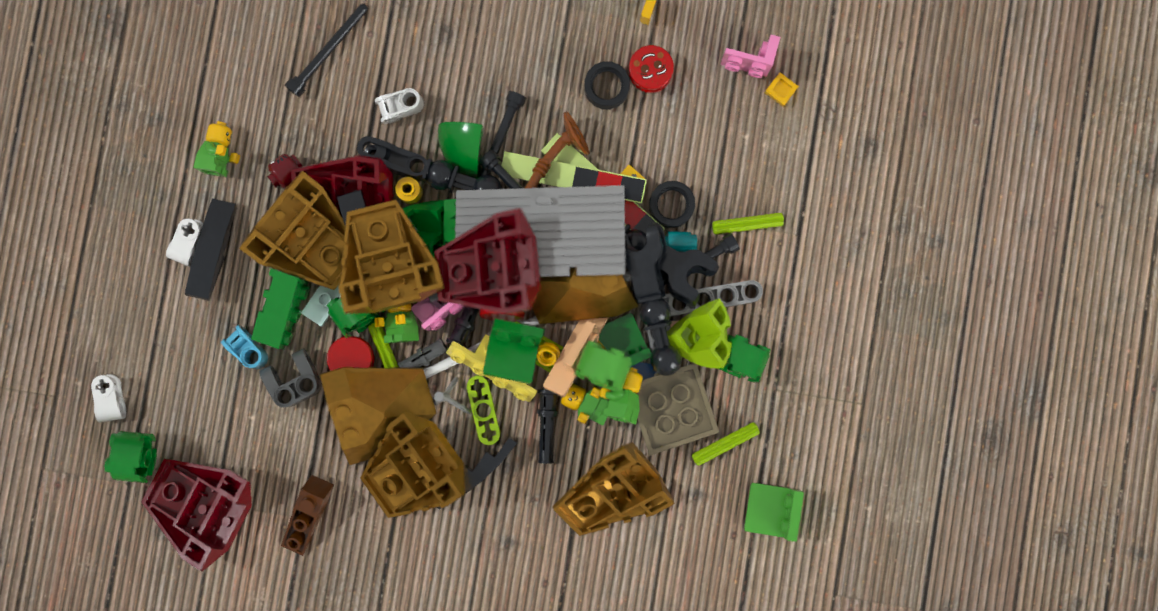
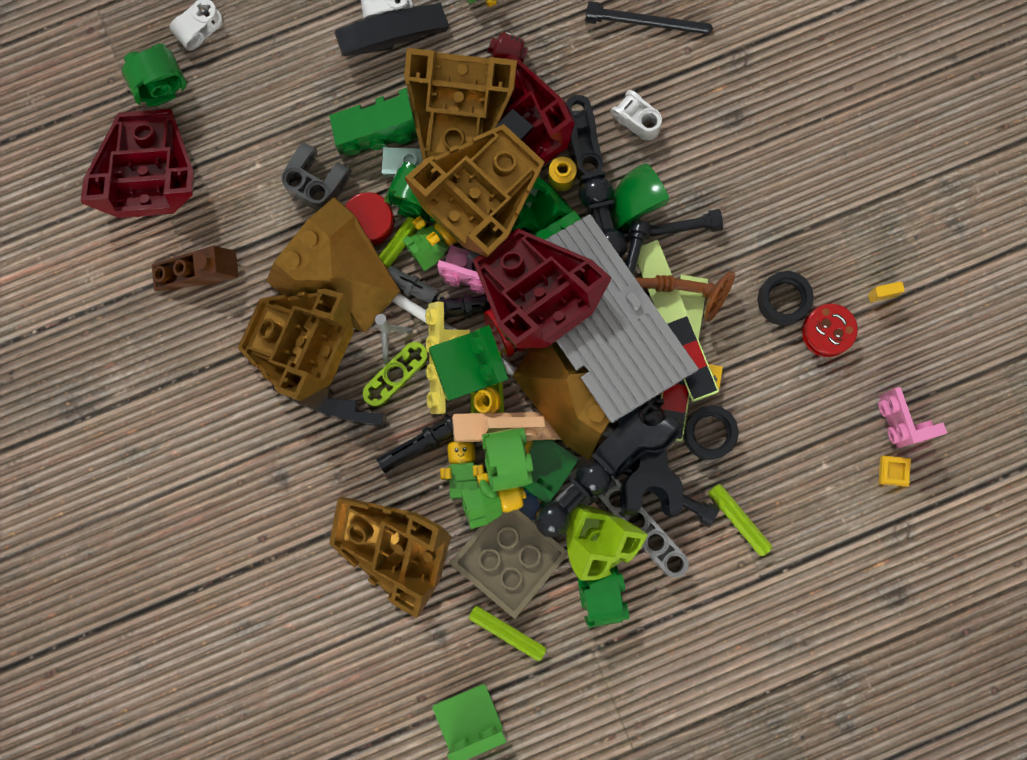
camera: 60 degrees right, 5 degrees down
medium azure piece [221,324,268,369] -> none
teal brick [665,231,697,252] -> none

